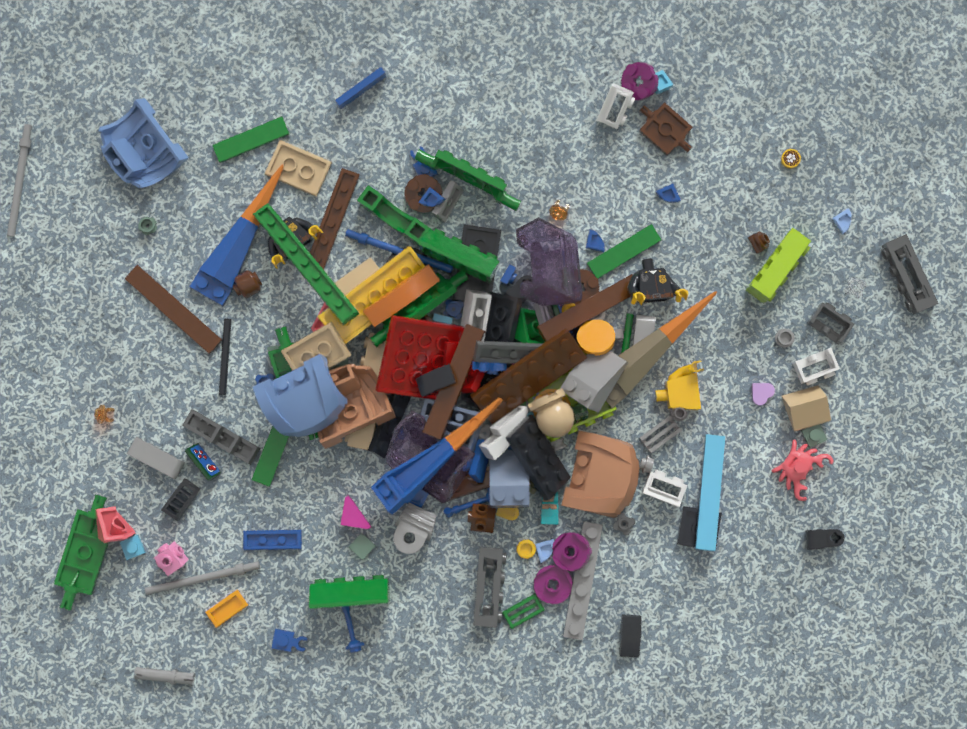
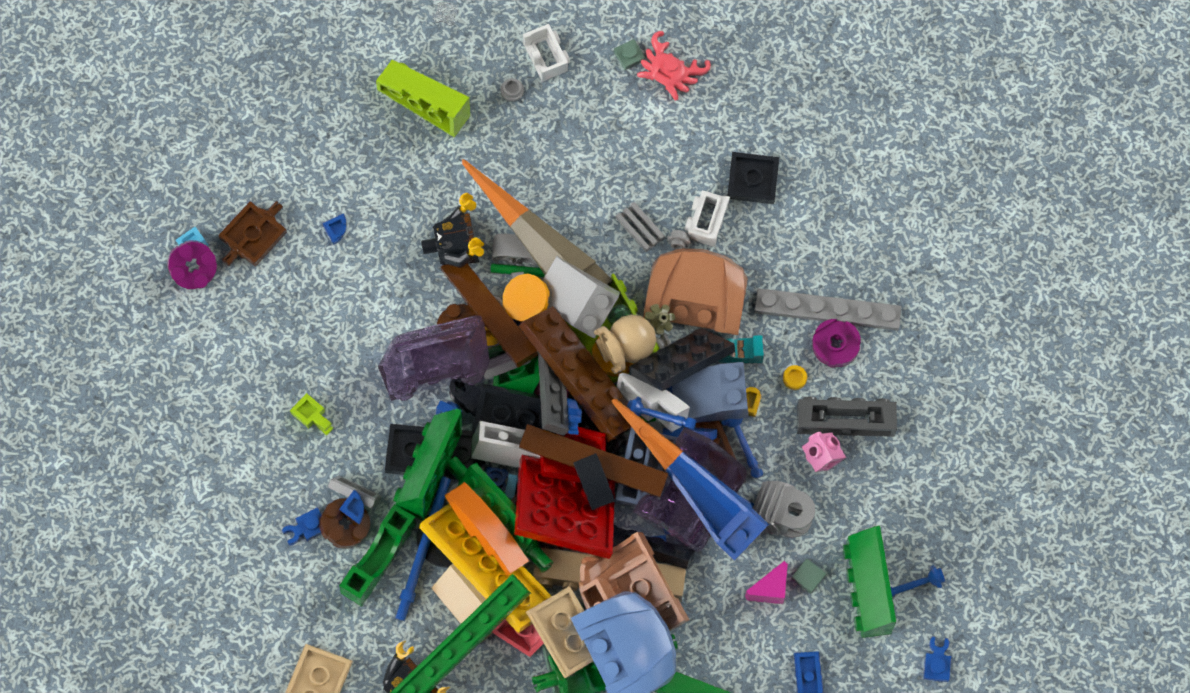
camera: 95 degrees left, 15 degrees down
reddish brown tile [310,168,360,270] -> none
blue tile [335,67,386,110] -> none
green plate [415,149,521,211] -> none
reddish brown brick [467,503,496,533] -> none
green tile [502,593,545,629] -> none
light blue tile [535,539,554,563] -> none
clear orange plate [549,200,569,220] -> none
magenta plate [552,532,592,572] -> none
blue tile [586,230,605,252] -> none
green tile [587,224,661,279] -> none
white window [596,83,635,129] -> none
dark grey plate [613,513,635,535] -> none
black slope [619,614,642,658] -> none
yellow torso [655,360,704,421] -> none
medium azure tile [695,434,726,552] -> none
reddish brown plate [748,231,770,254] -> none
lavender tile [752,383,775,406] -> none
tile [781,149,801,169] -> none
tan slope [782,385,831,432] -> none
black piece [805,529,845,550] -> none
dark grey window [807,302,855,345] -> none
light blue tile [832,208,851,234] -> none
none -> lime plate [290,393,333,436]
none -> blue piece [627,397,697,430]
none -> olive plant [644,304,675,335]
none -> bright pink brick [802,432,846,472]

